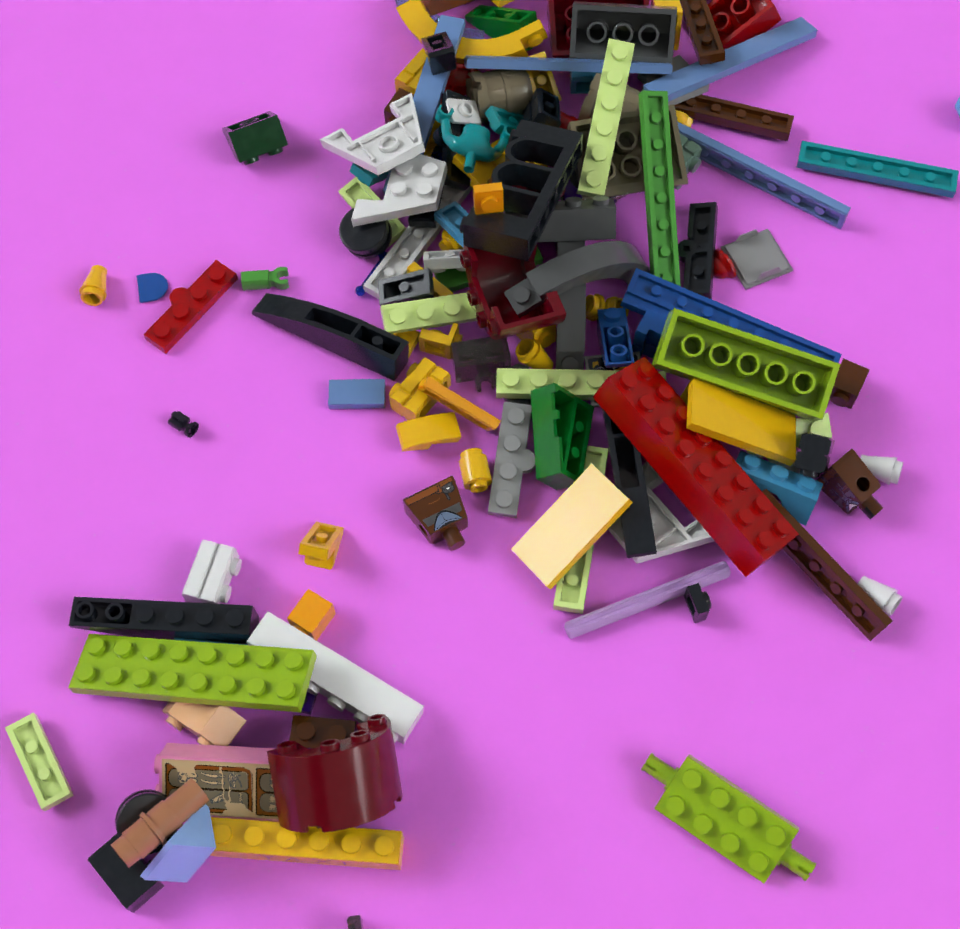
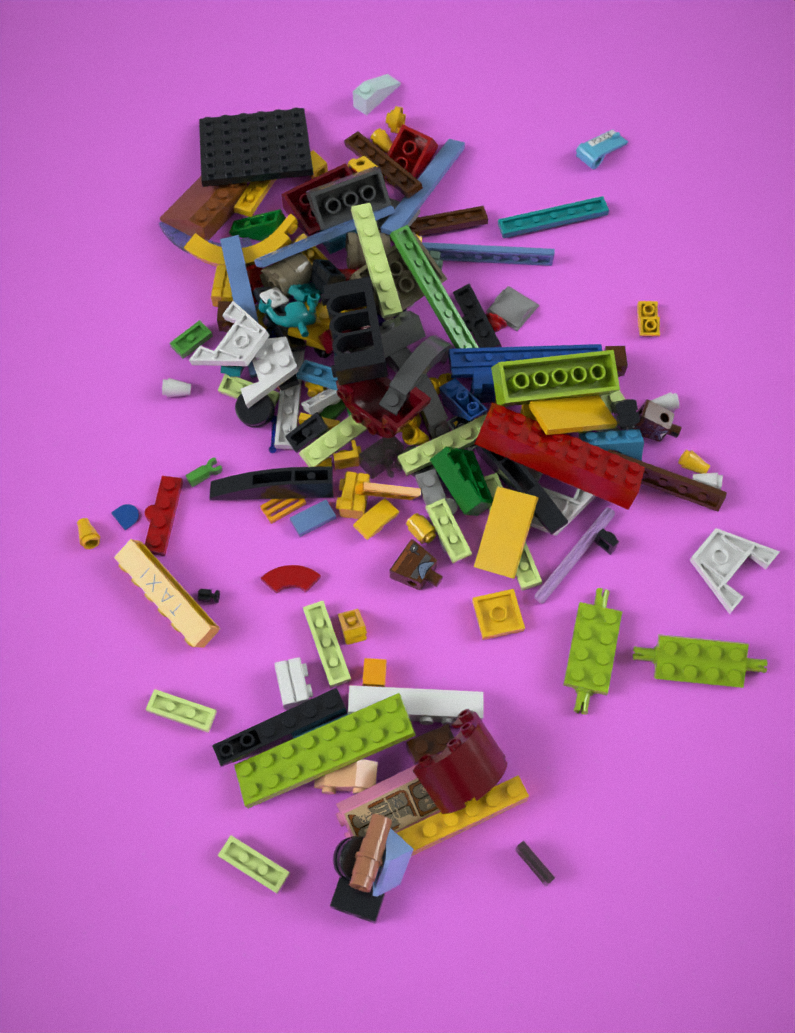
camera: 30 degrees left, 0 degrees up
dark green slope [222,111,288,165] -> none
black slope [421,31,457,75] -> none
light orange plate [473,182,504,215] -> none
none -> yellow brick [114,539,220,648]
none -> yellowish green plate [145,689,217,733]
none -> white cone [162,378,191,397]
none -> bright green plate [170,320,213,359]
none -> light orange tile [260,498,306,524]
none -> red tile [261,565,321,594]
none -> yellowish green plate [303,601,351,688]
none -> yellowish green tile [425,498,472,563]
none -> yellow plate [472,589,525,640]
none -> lime plate [563,588,622,715]
none -> yellow slope [637,301,660,337]
none -> yellow cone [678,449,710,474]
none -> white wing [690,528,780,614]

